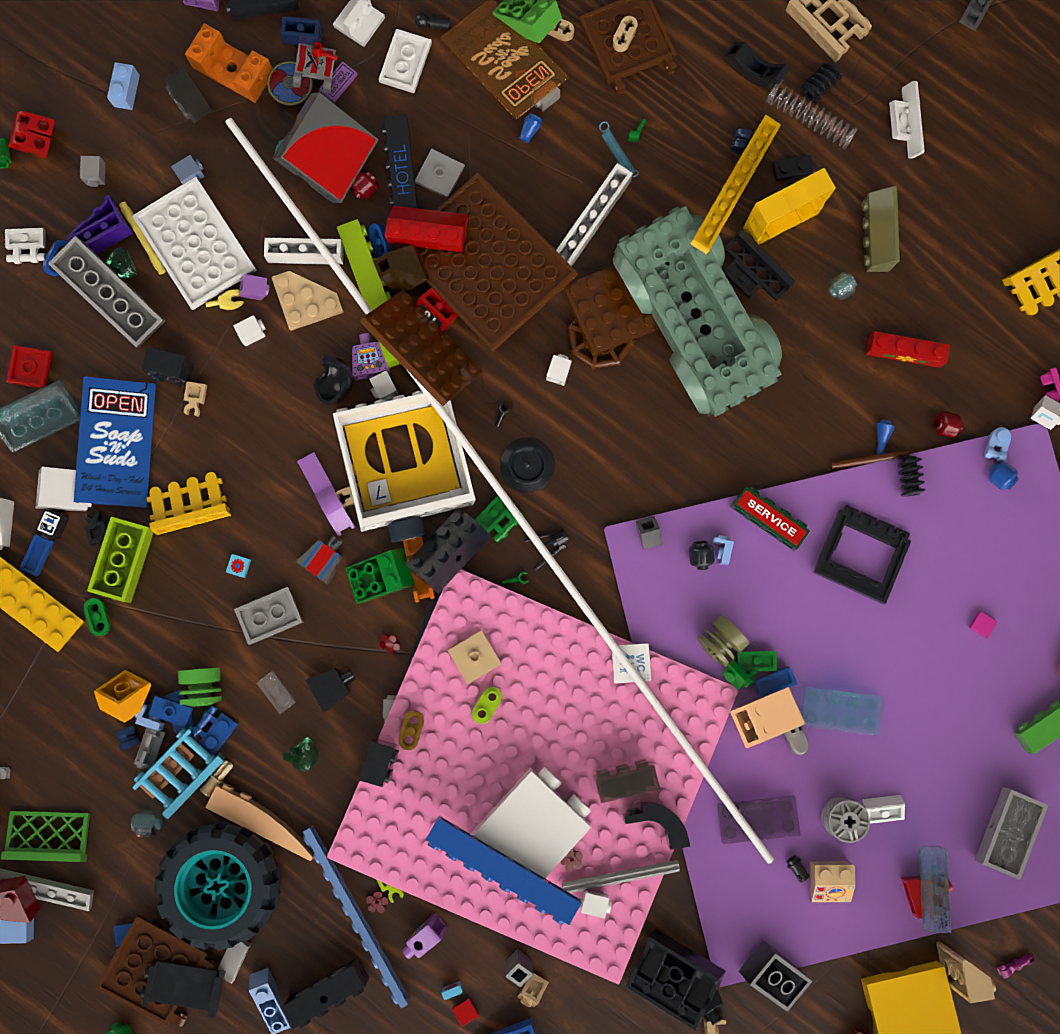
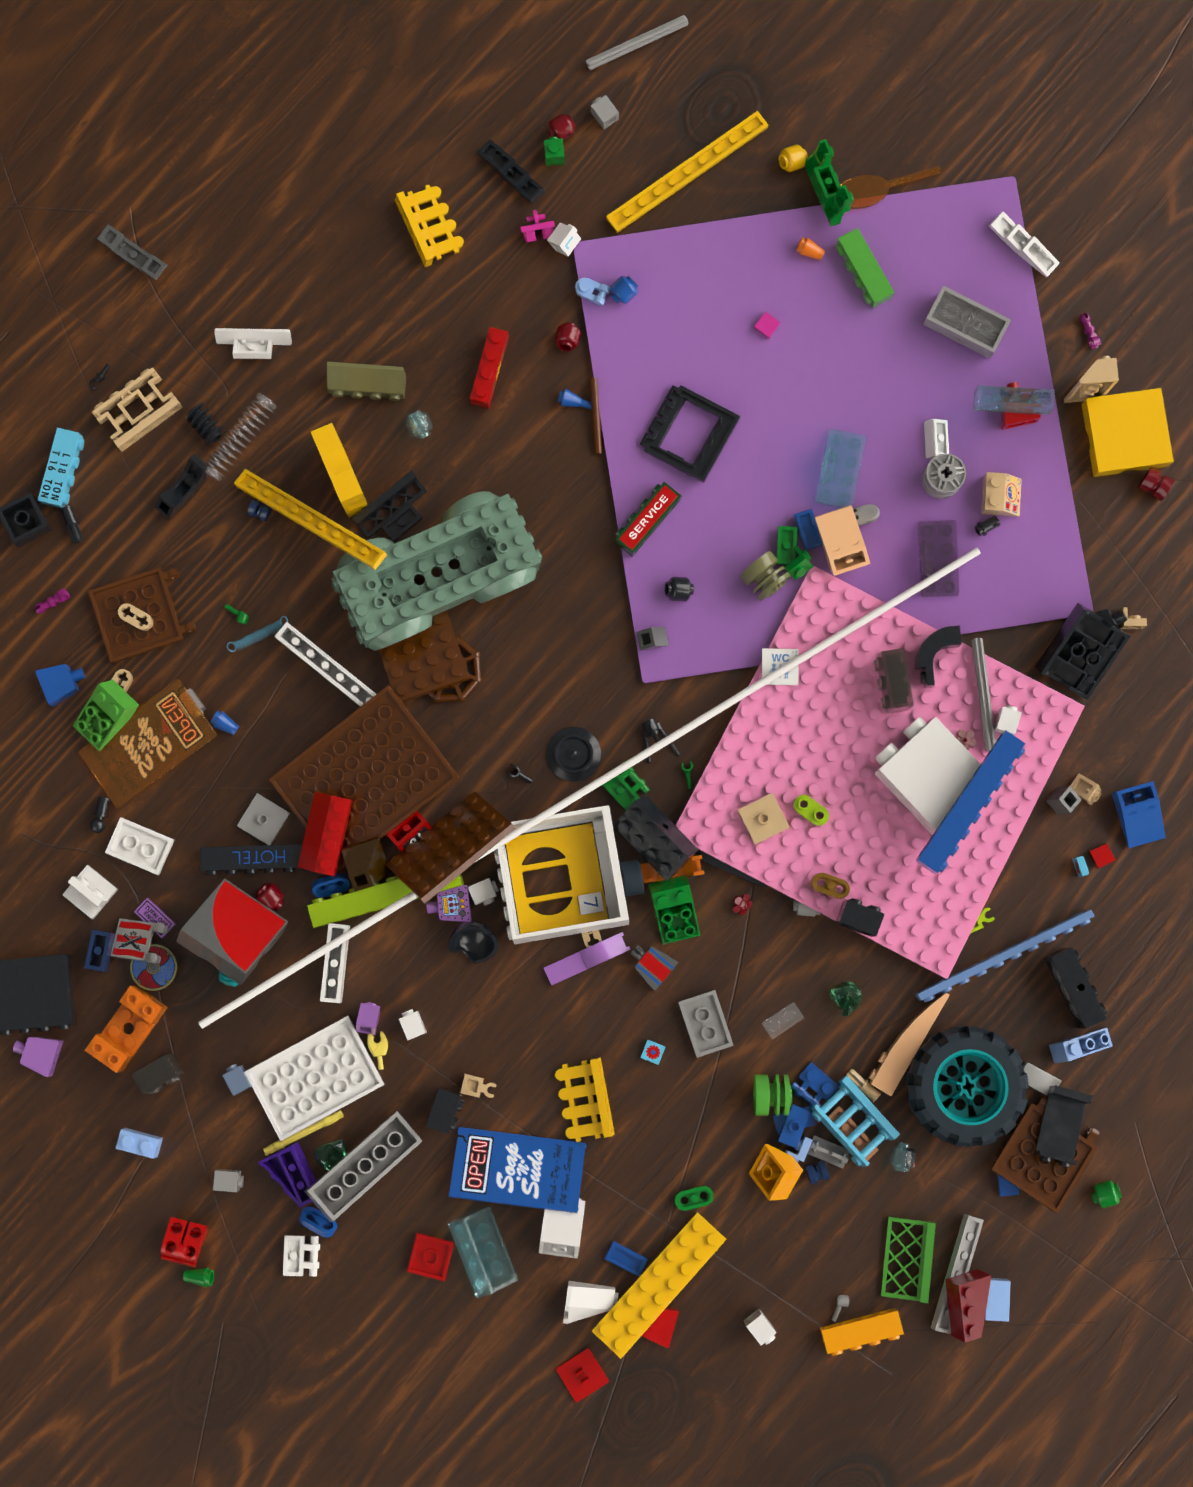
camera: 85 degrees left, 0 degrees up
black brick [36,509,69,540] -> none
black plate [84,510,107,546] -> none
lime brick [87,517,154,603] -> none
tan plate [272,271,344,331] -> none
black torso [305,668,356,713] -> none
red hand [312,42,338,61] -> none
dark red plant [366,891,389,913] -> none
medium lavender torso [402,913,448,959] -> none
white brick [546,354,572,386] -> none
light blue bracket [712,535,734,566] -> none
black slope [739,941,812,1012] -> none
black plate [773,155,814,181] -> none
black piece [897,456,926,497] -> none

